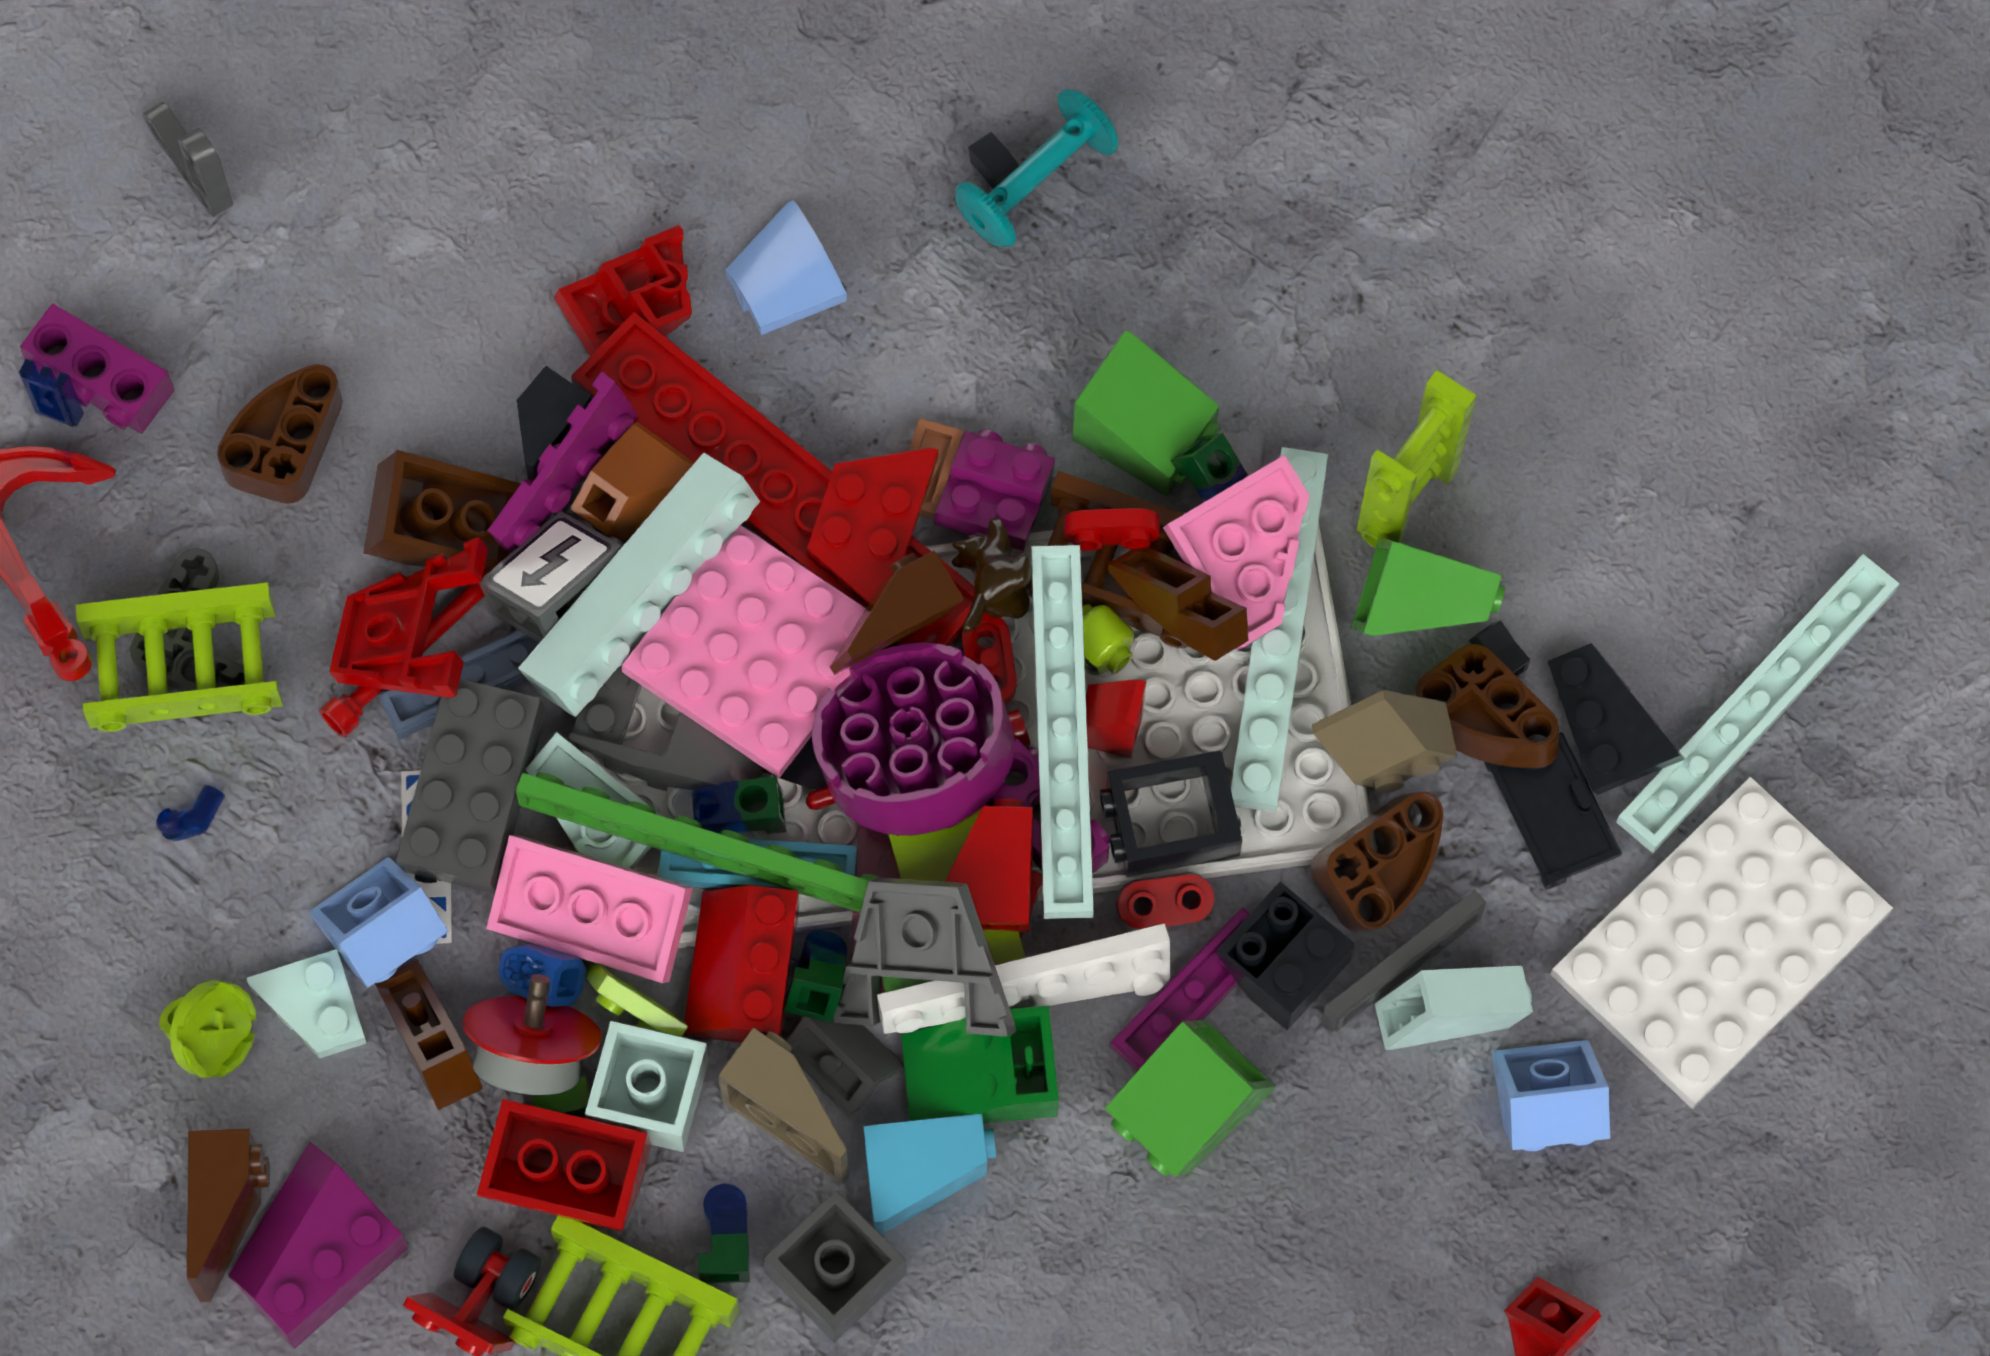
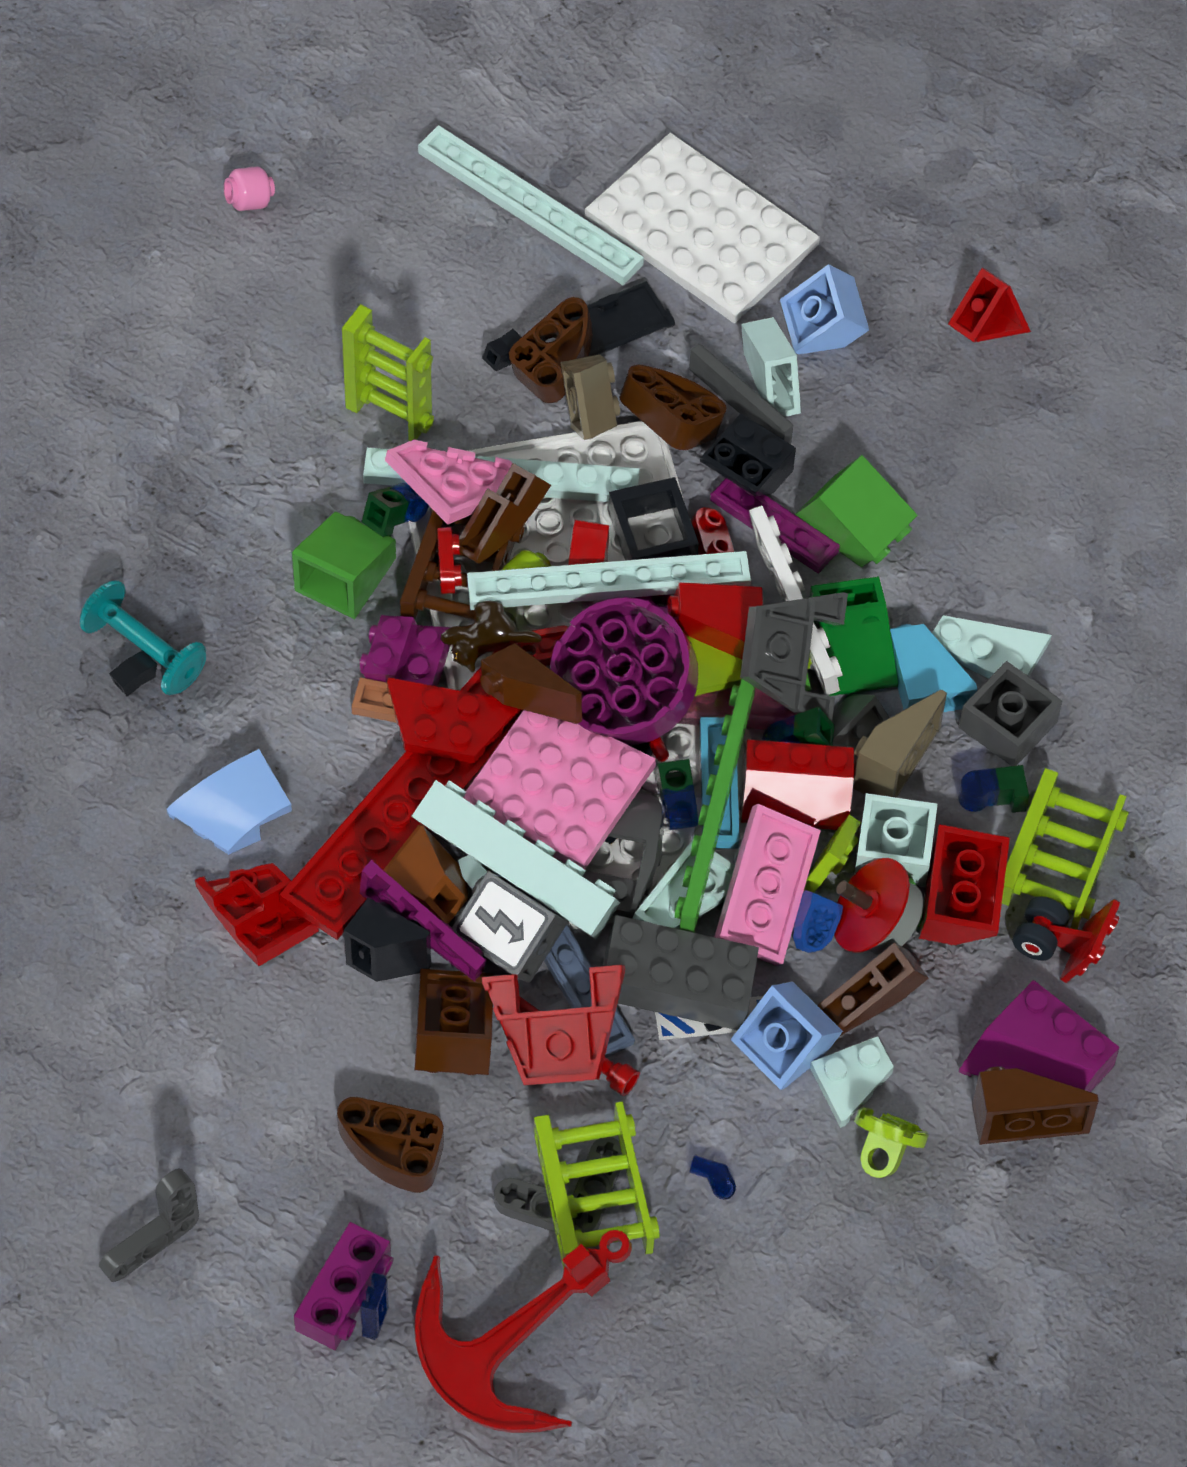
camera: 95 degrees left, 10 degrees down
bright green slope [1350,538,1505,636] -> none
black wing [1548,643,1685,795] -> none
none -> bright pink head [224,166,275,211]
none -> light aqua wing [932,615,1052,679]

